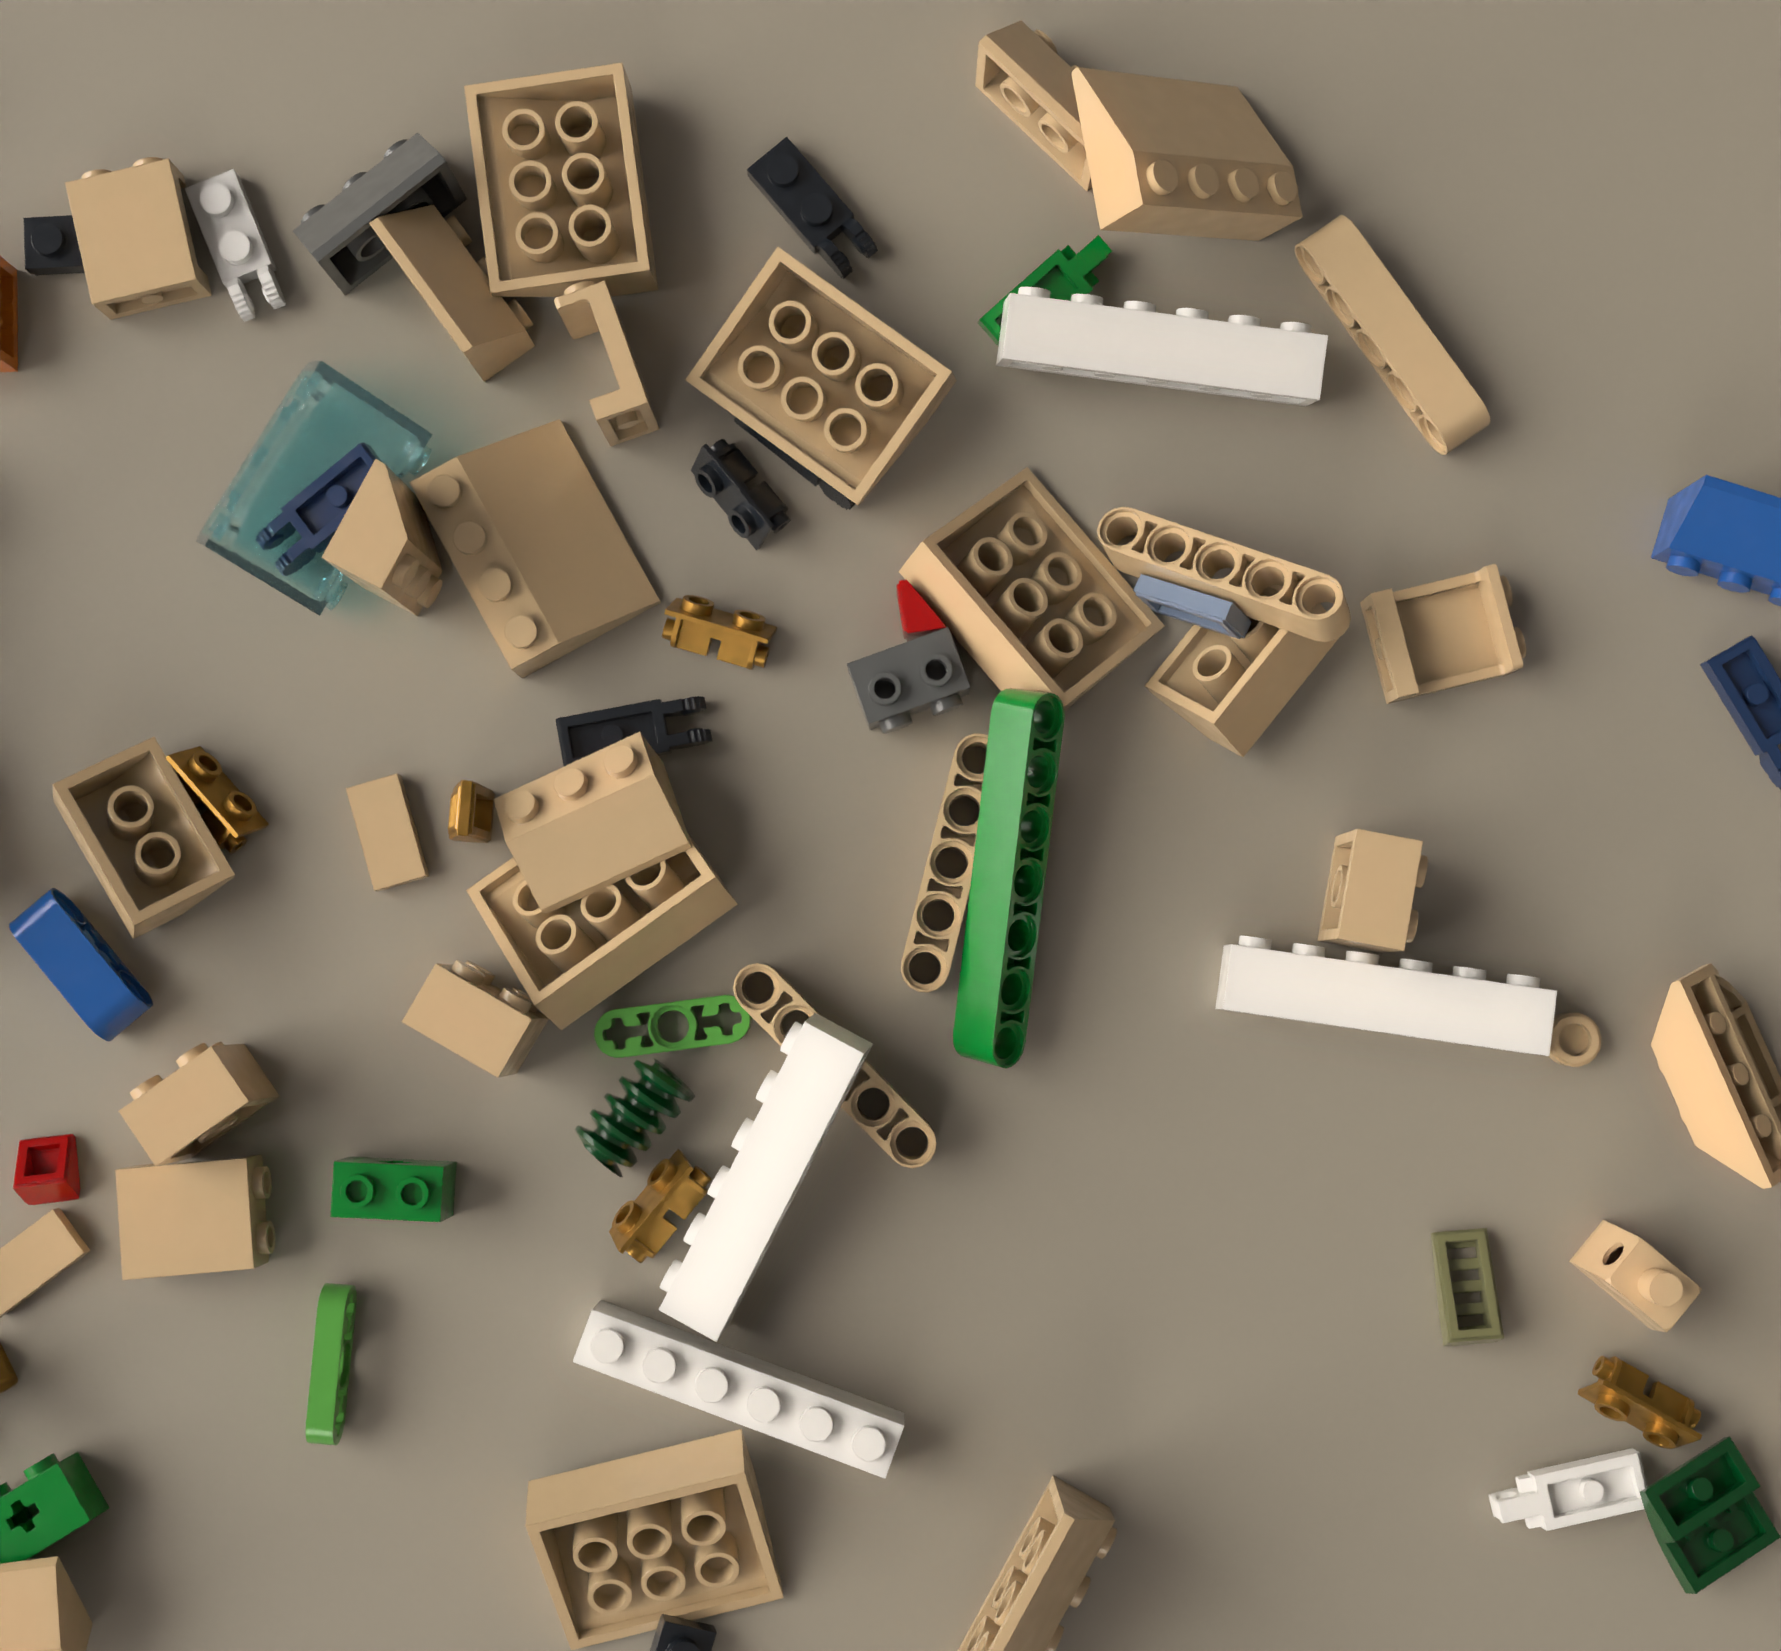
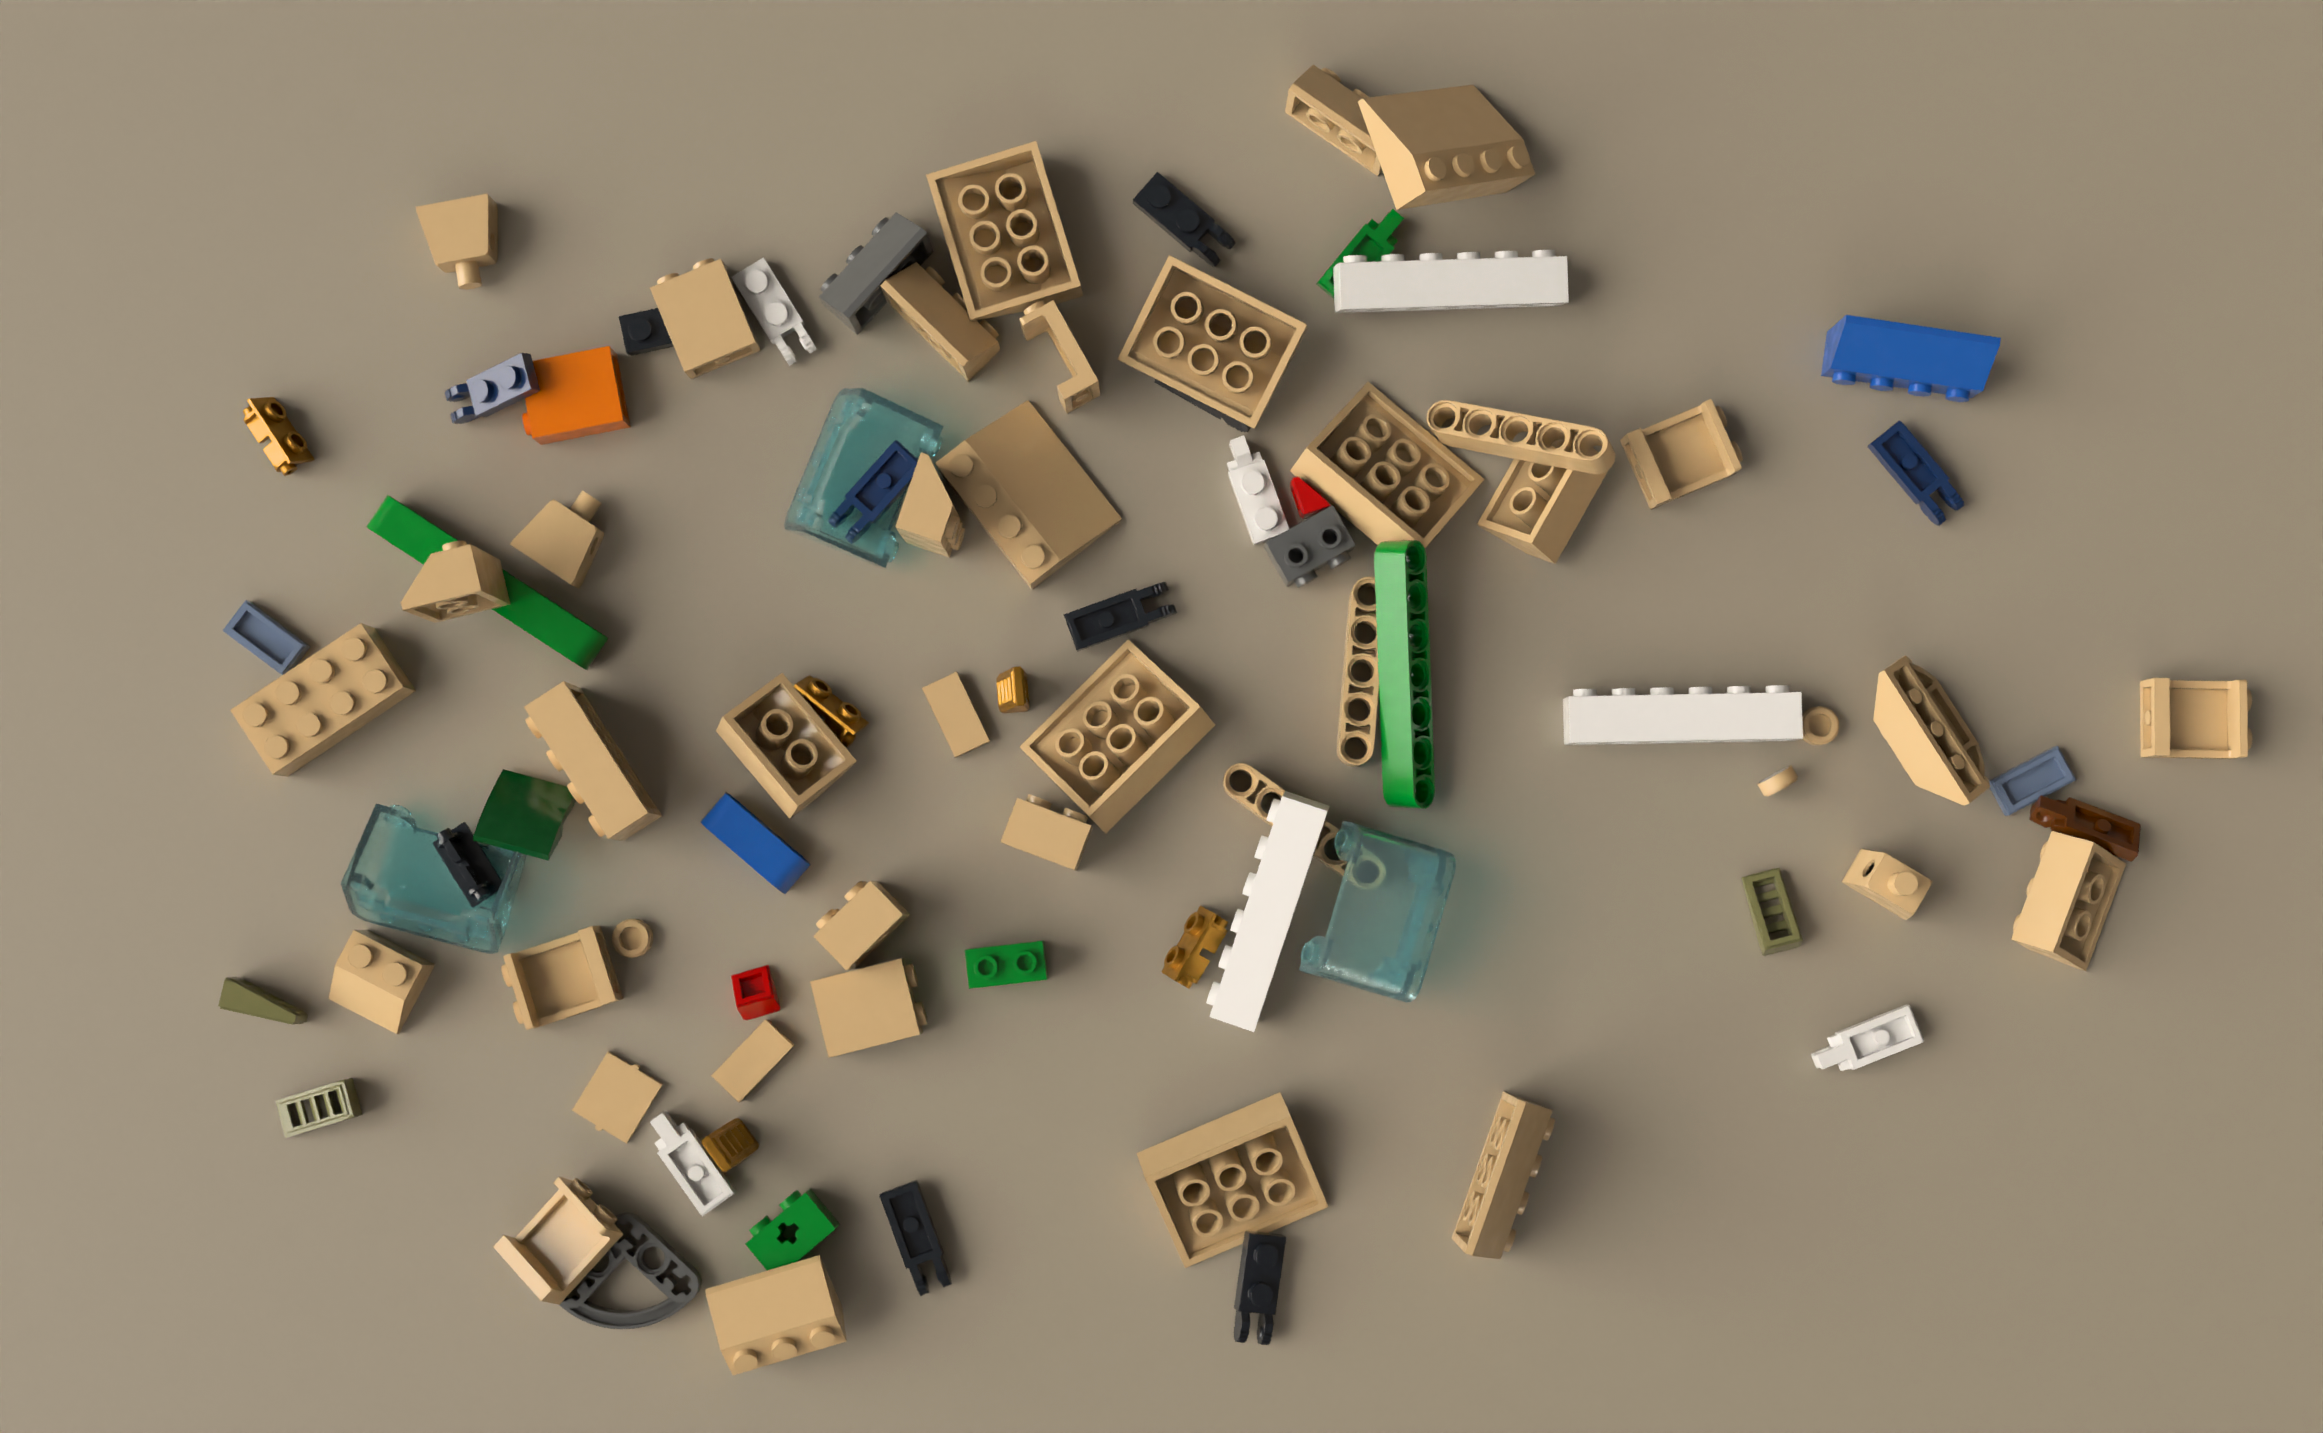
camera: 15 degrees left, 0 degrees up
bright green beam [305,1283,357,1446] -> none
tan slope [493,732,692,915] -> none
white brick [573,1300,904,1478] -> none
dark green piece [575,1059,695,1178] -> none
bright green beam [594,995,752,1058] -> none
pearl gold hinge [662,595,777,670] -> none
black hinge [691,439,791,551] -> none
sand blue tile [1133,574,1252,639] -> none
tan beam [1295,215,1491,455] -> none
tan brick [1317,829,1428,953] -> none
pearl gold hinge [1577,1355,1702,1449] -> none
dark green slope [1640,1436,1781,1594] -> none
none -> black hinge [879,1180,952,1296]
none -> white hinge [1227,435,1289,545]
none -> clear light blue windscreen [1299,821,1456,1003]
none -> tan tile [1757,765,1798,797]

